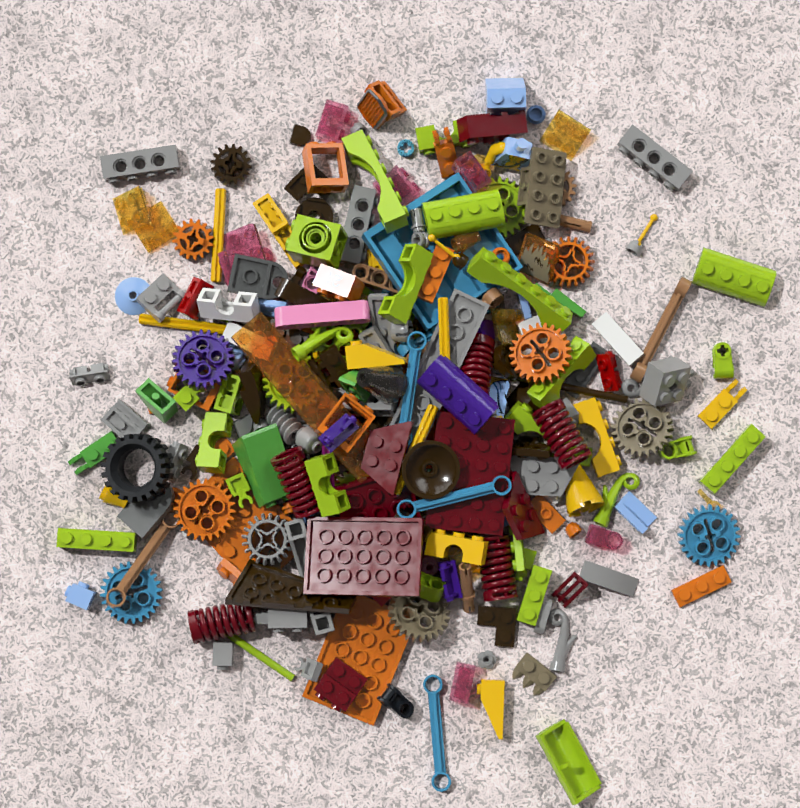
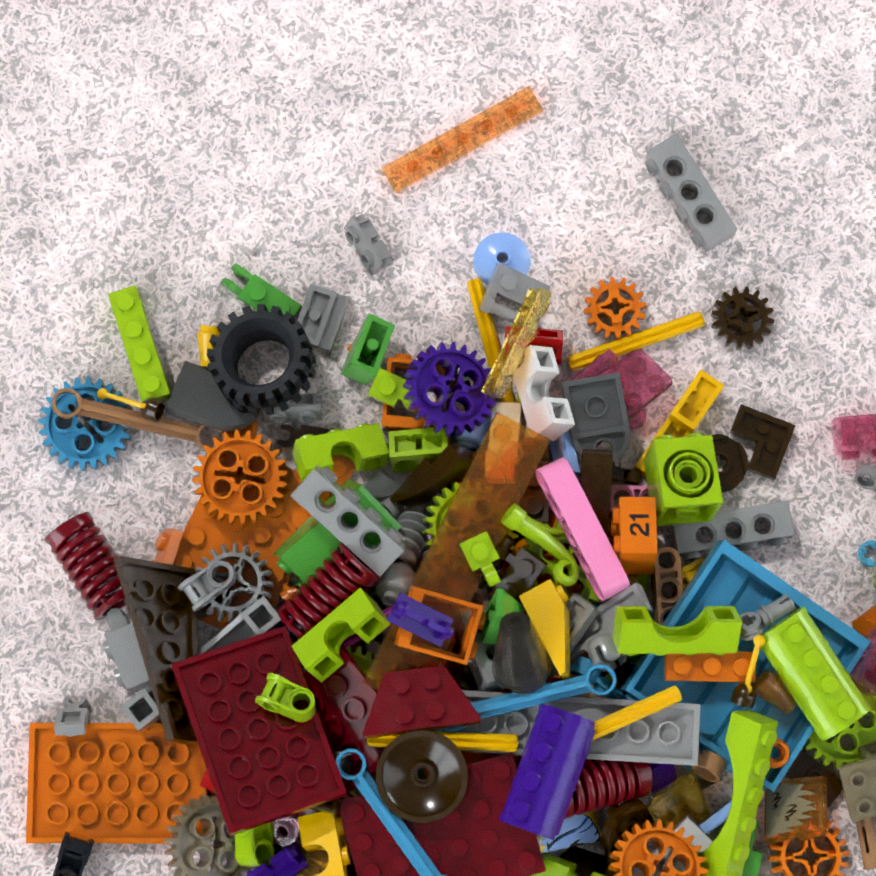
camera: 65 degrees right, 5 degrees down
light blue brick [64,581,96,610] -> none
clear yellow hinge [113,186,154,235] -> none
clear yellow hinge [129,201,179,253] -> none
light grey brick [212,642,234,670] -> none
lime plate [225,472,253,508] -> none
lime bar [228,634,295,681] -> none
dark brown tile [290,124,311,146] -> none
orange window [302,141,349,194] -> none
dark red plate [313,657,368,712] -> none
lime arch [341,130,409,234] -> none
clear pink hips [372,165,421,206] -> none
none -> hinge [97,388,165,422]
none -> light grey piece [178,561,237,612]
none -> lime piece [255,673,316,723]
none -> light grey brick [290,465,406,577]
none -> clear orange tile [381,86,543,194]
none -> lime plate [459,531,501,587]
none -> clear yellow plate [481,288,552,398]

